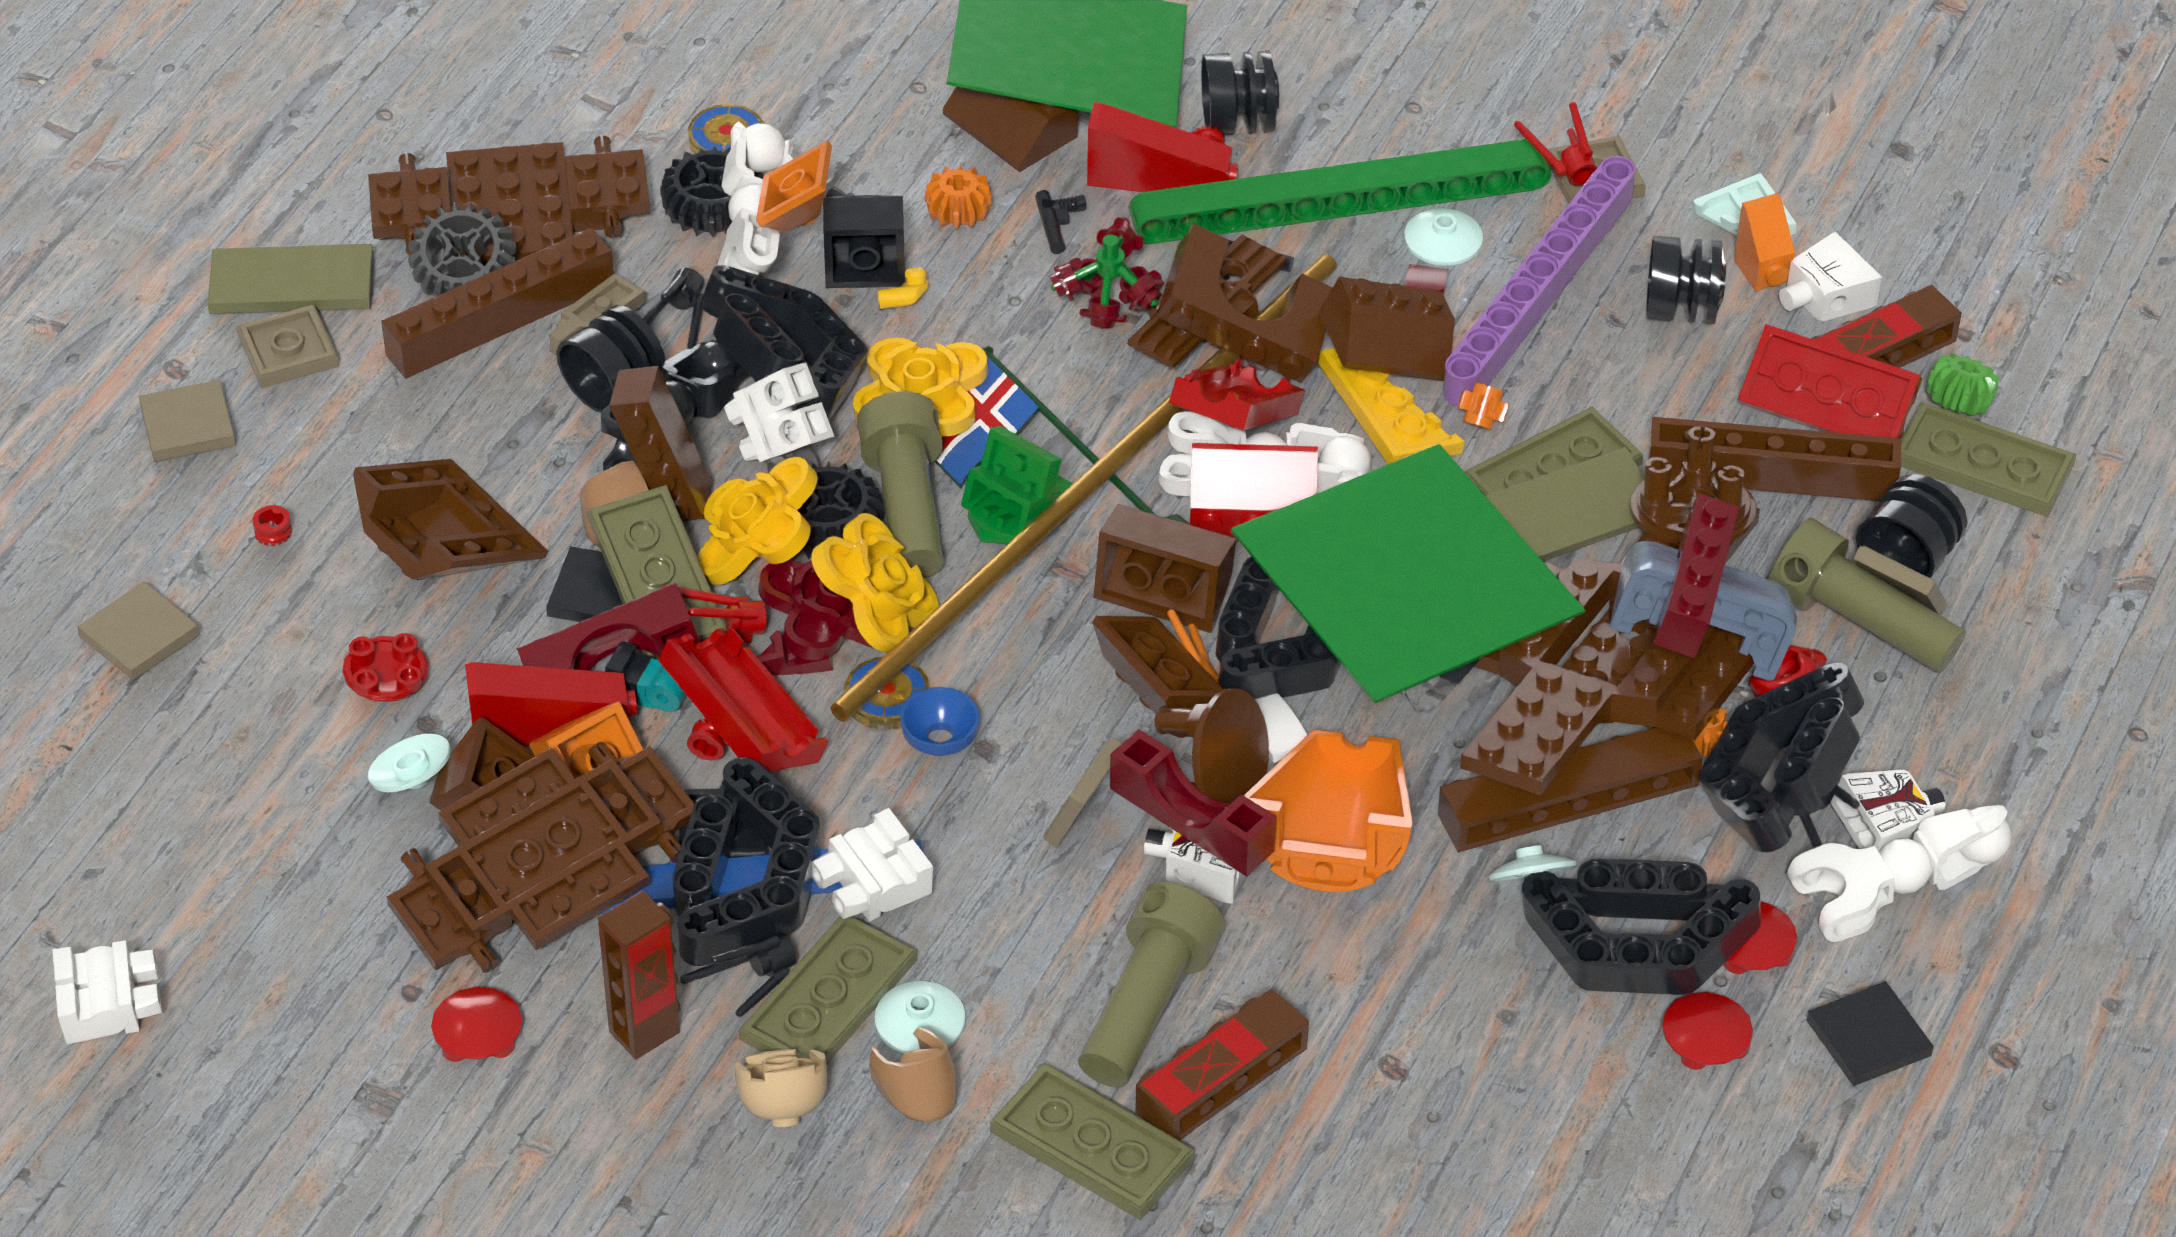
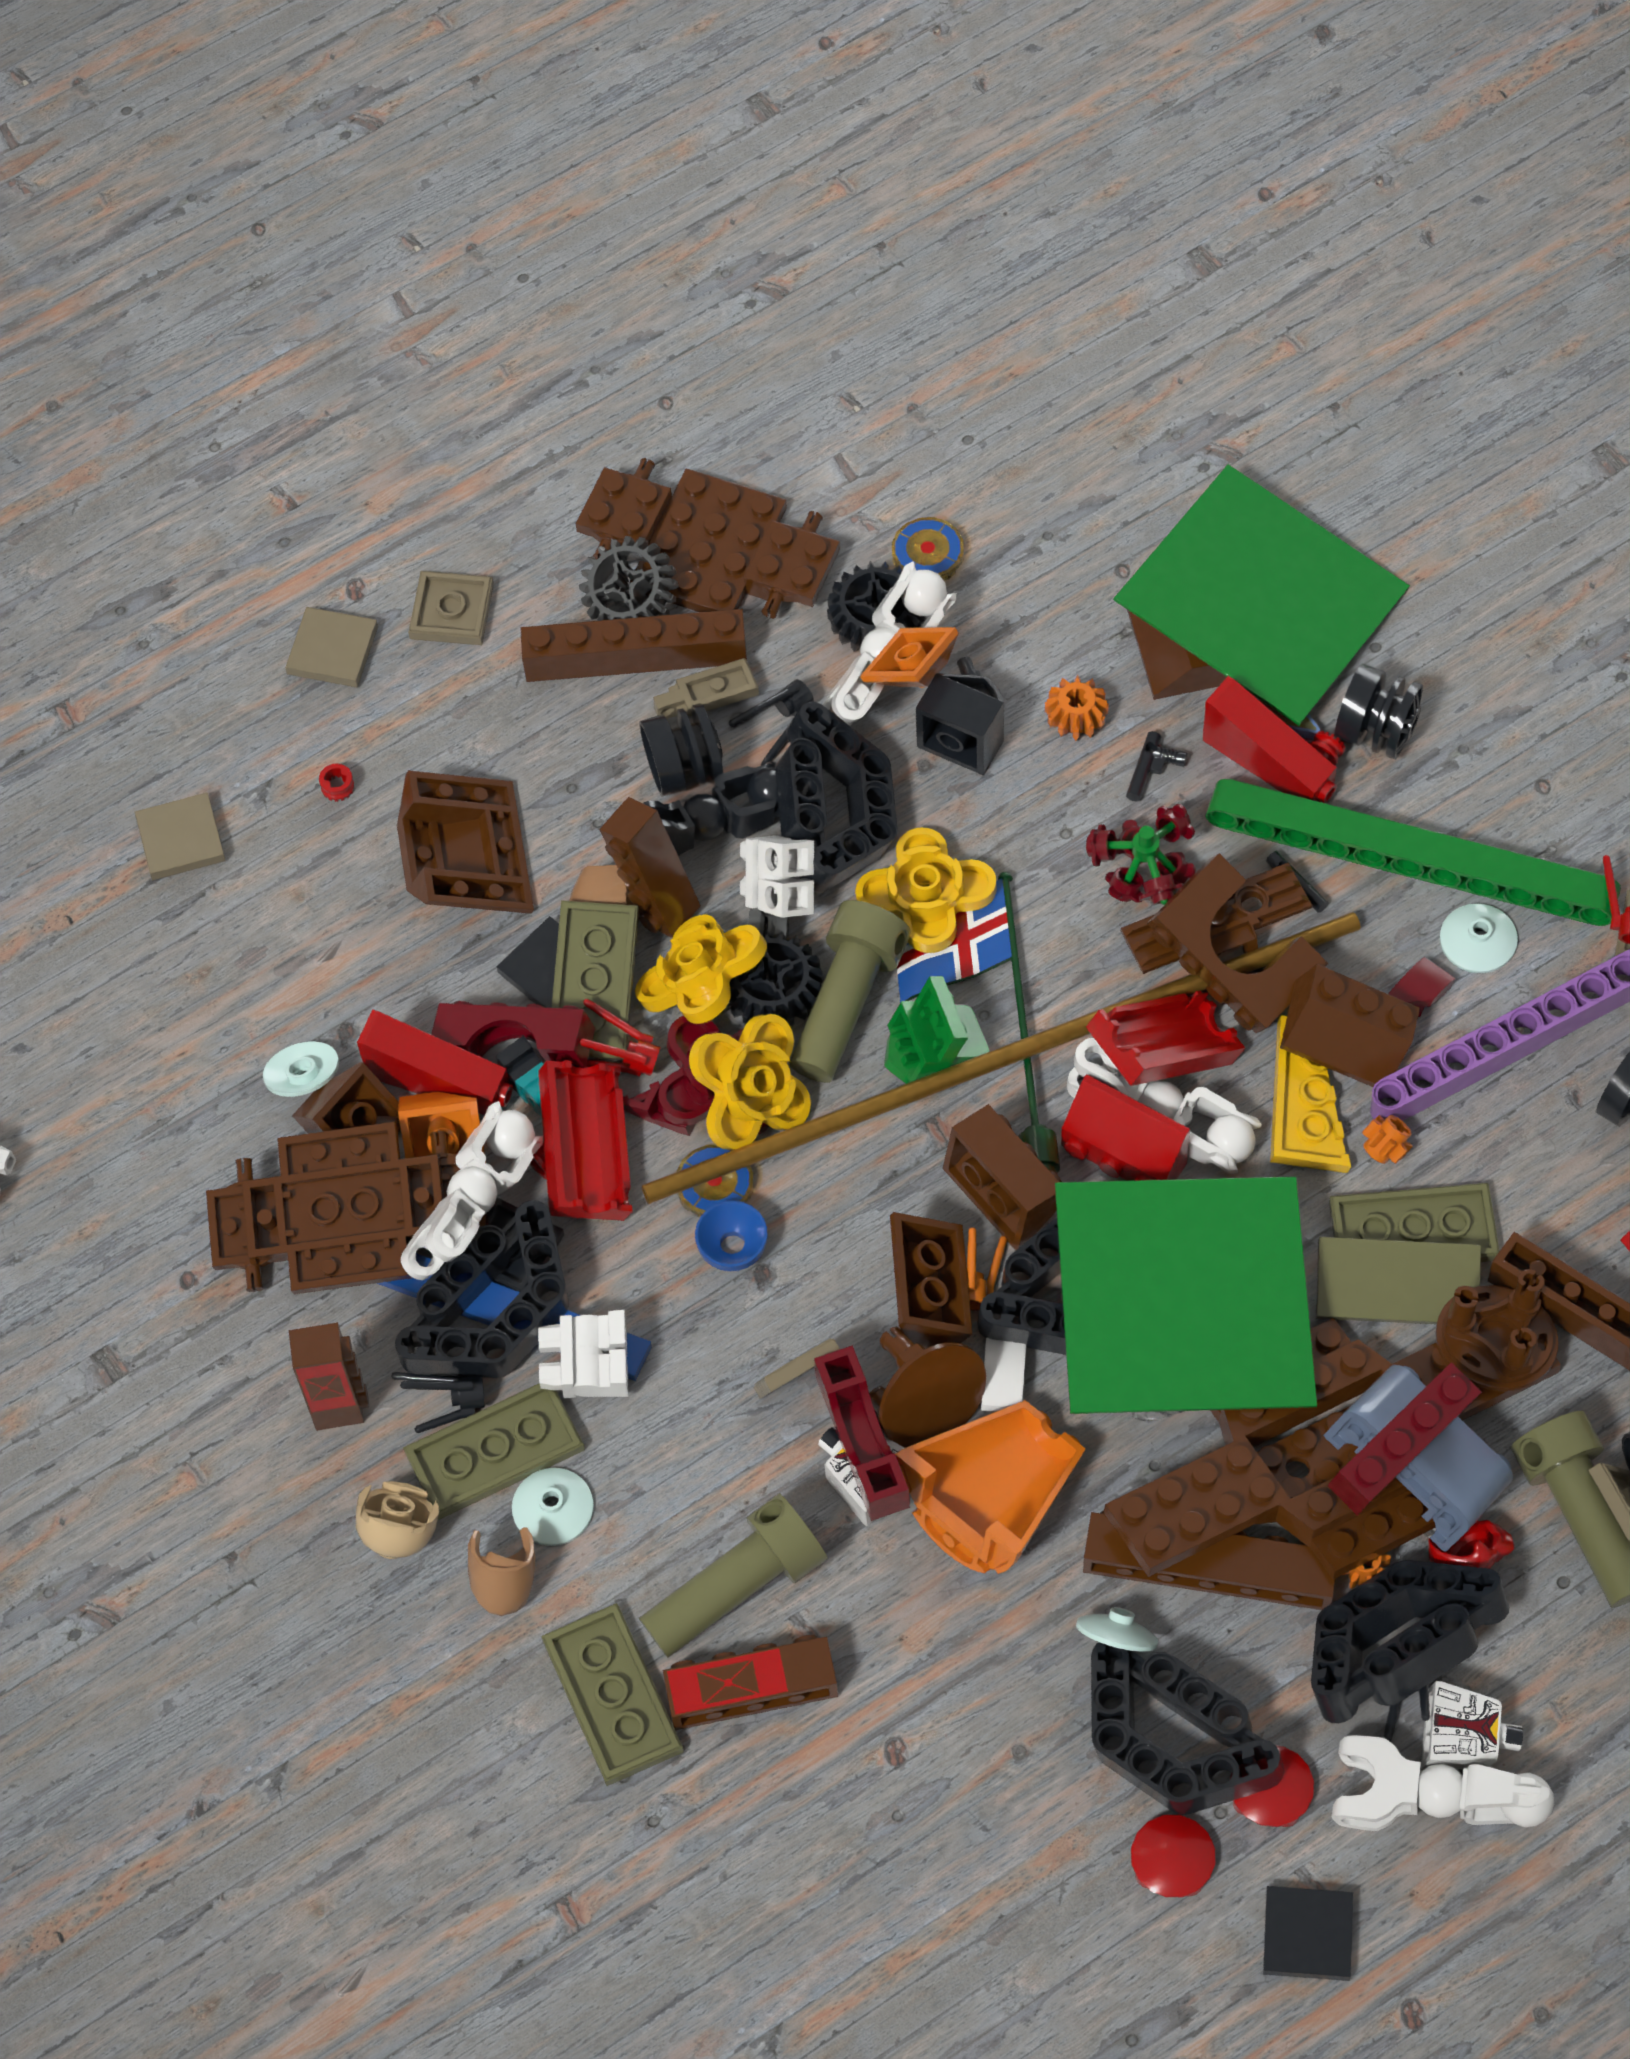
camera: 35 degrees right, 15 degrees up
olive tile [208,243,373,314] -> none
red dish [342,633,428,702] -> none
red dish [431,987,522,1062] -> none
yellow arm [877,267,929,309] -> none
none -> white piece [401,1101,543,1280]

